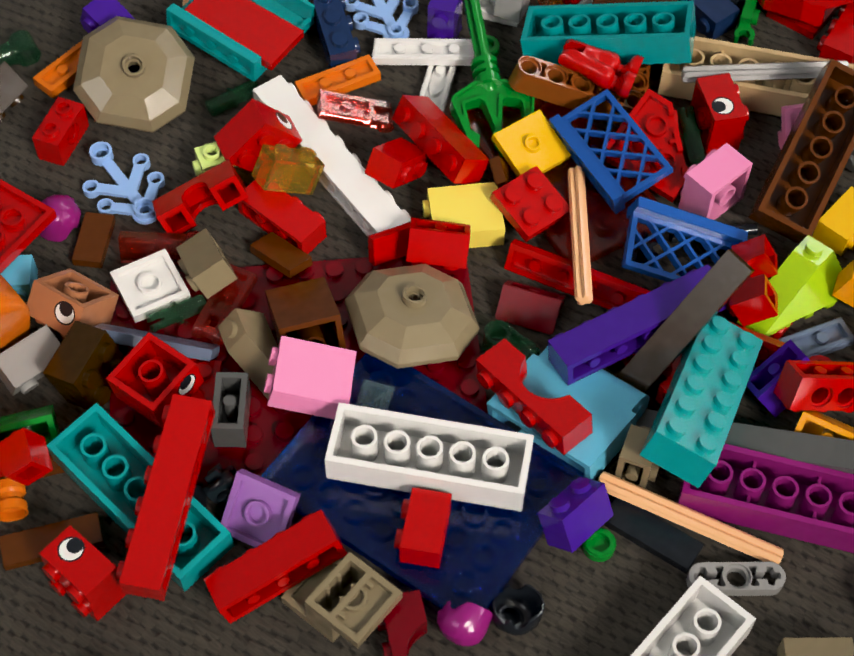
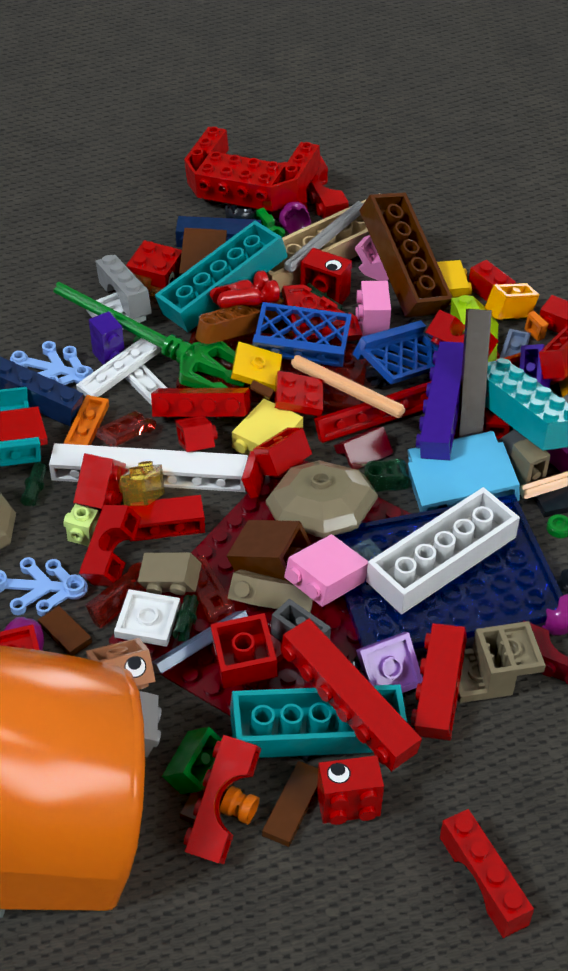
camera: 50 degrees left, 10 degrees down
dark brown brick [43,320,126,410] -> none
reddish brown tile [250,232,312,279] -> none
red brick [394,487,452,569] -> none
red arch [476,338,593,455] -> none
dark purple brick [538,476,614,553] -> none
none -> magenta hair [279,202,311,234]

